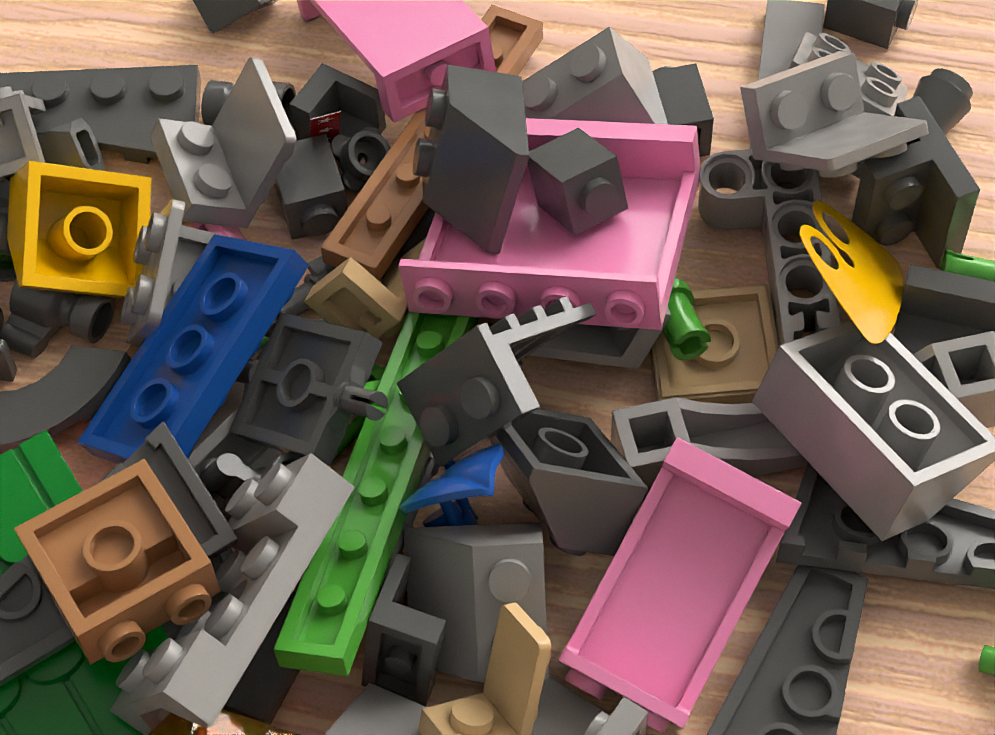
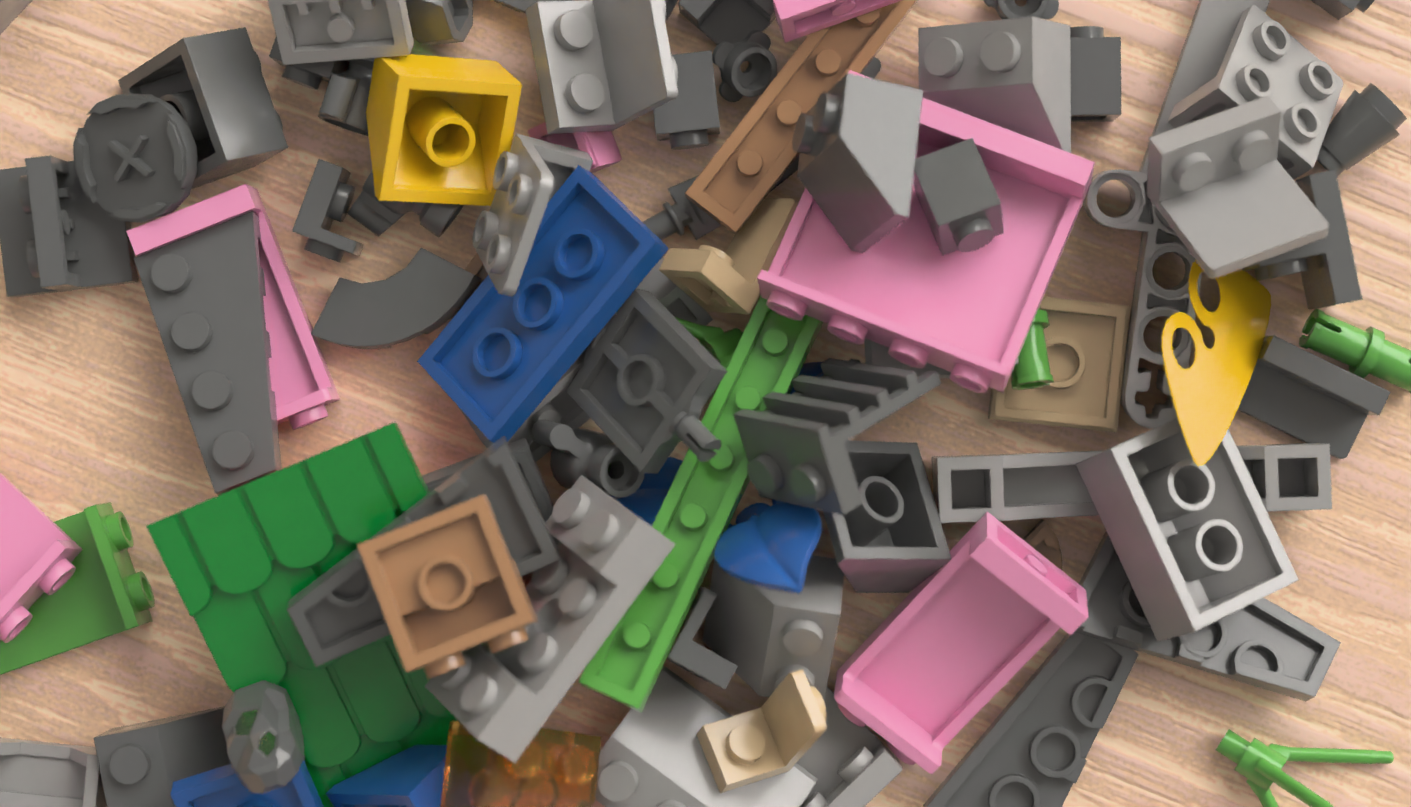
camera: 10 degrees right, 30 degrees up
red sticker [310,111,341,143] -> none

